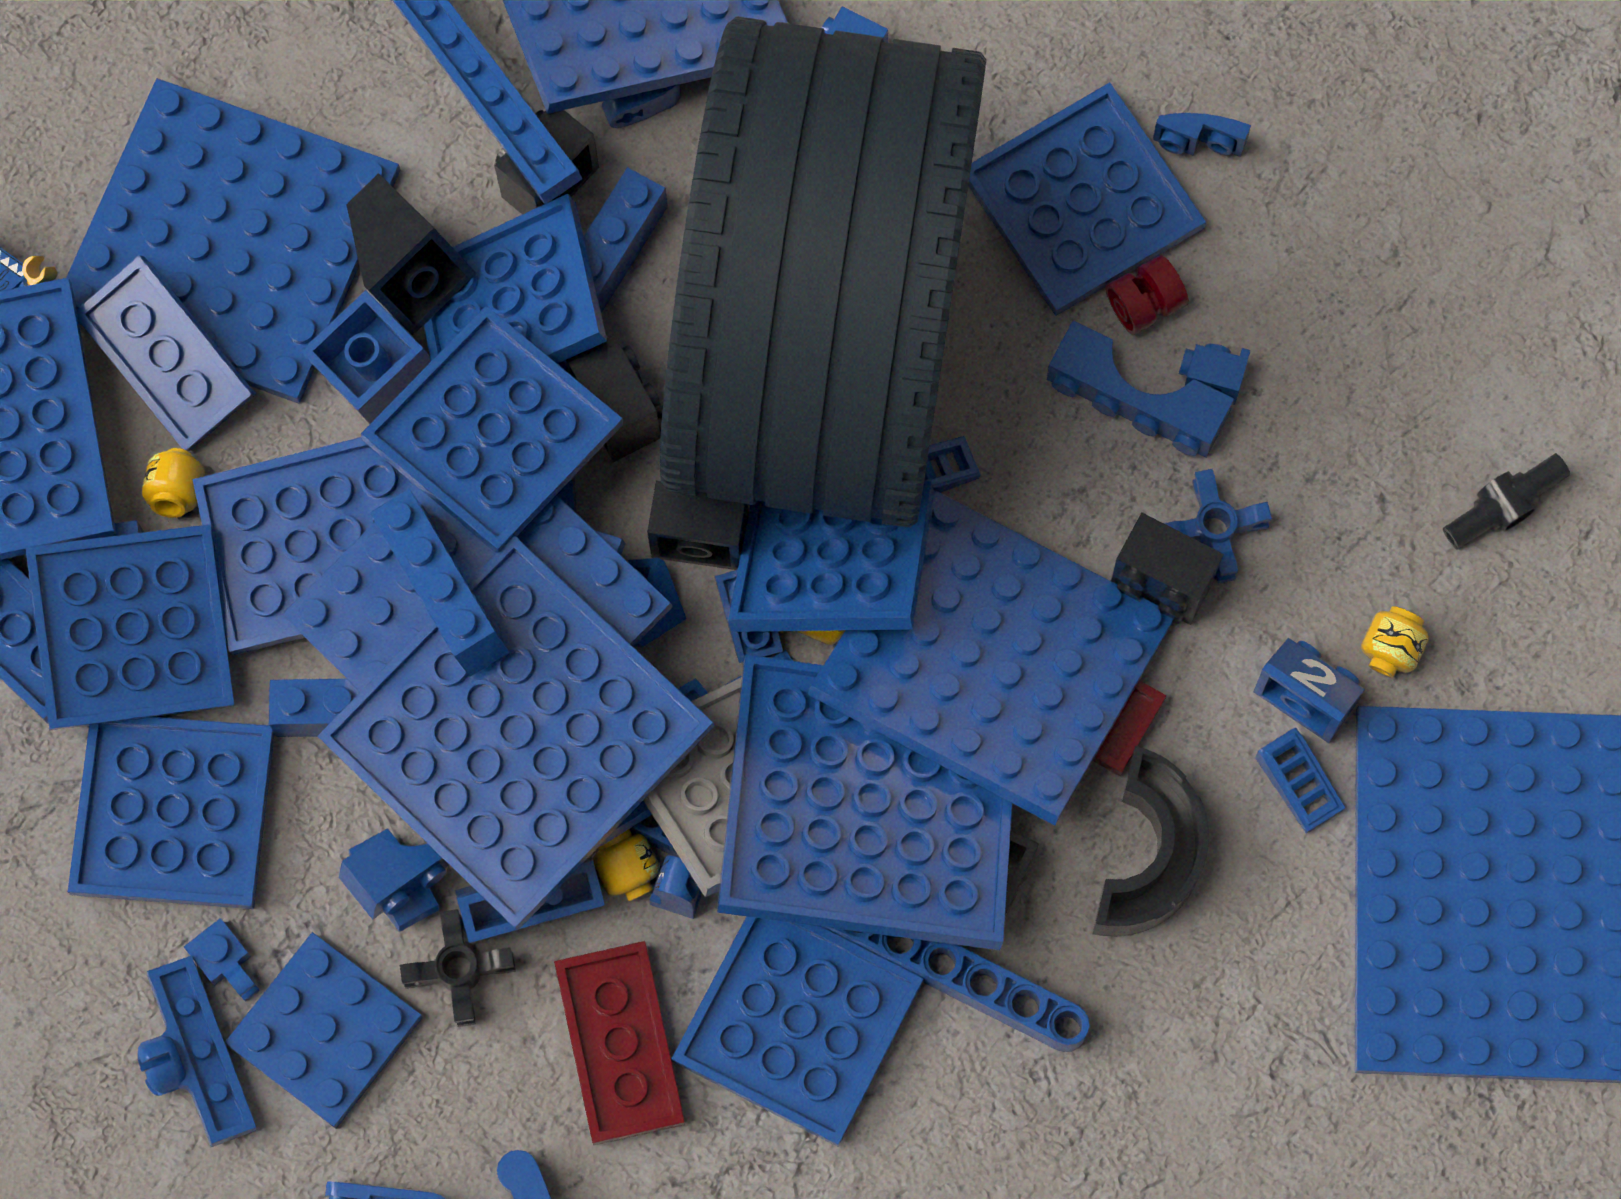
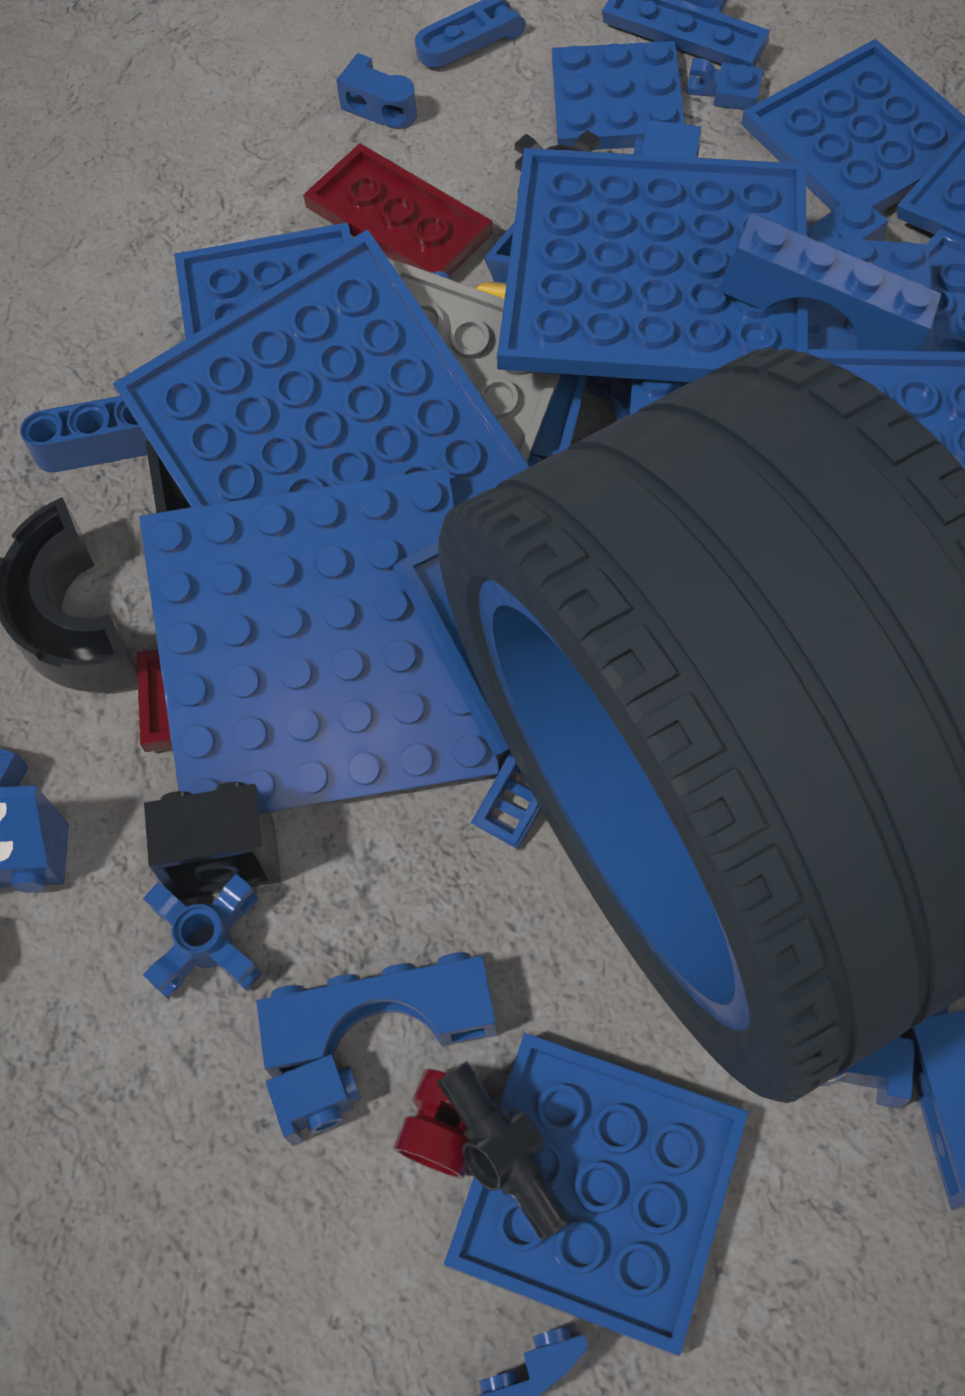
camera: 145 degrees right, 10 degrees down
none -> black pin [436,1061,572,1240]

